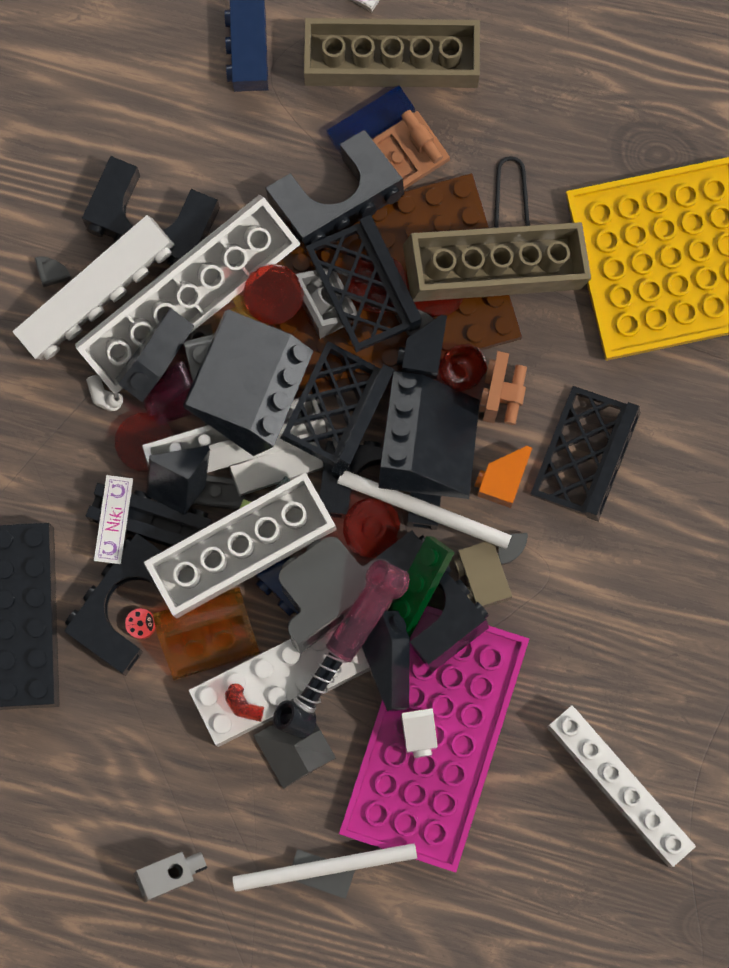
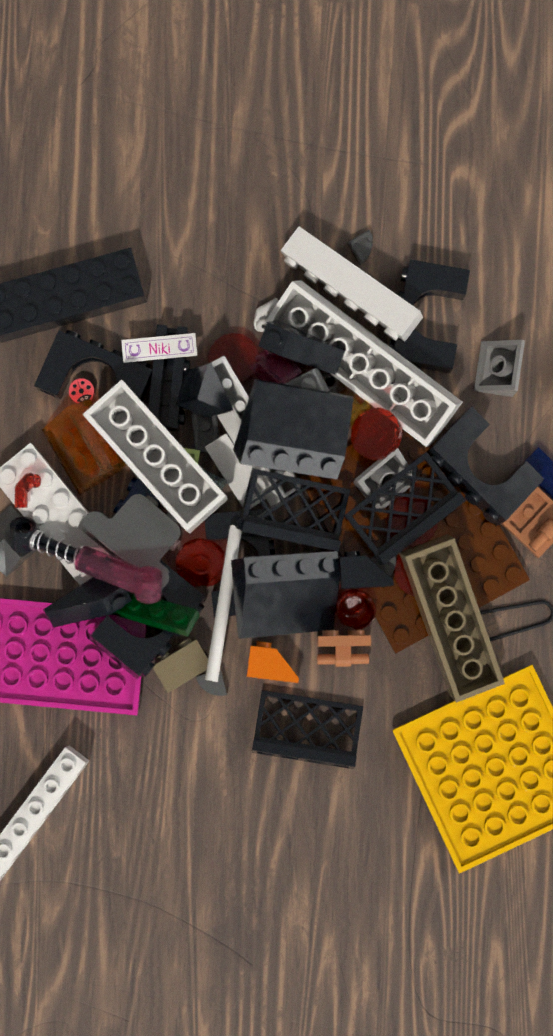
camera: 75 degrees right, 5 degrees up
white slope [401,708,438,758] -> none
none -> light grey slope [474,340,525,397]

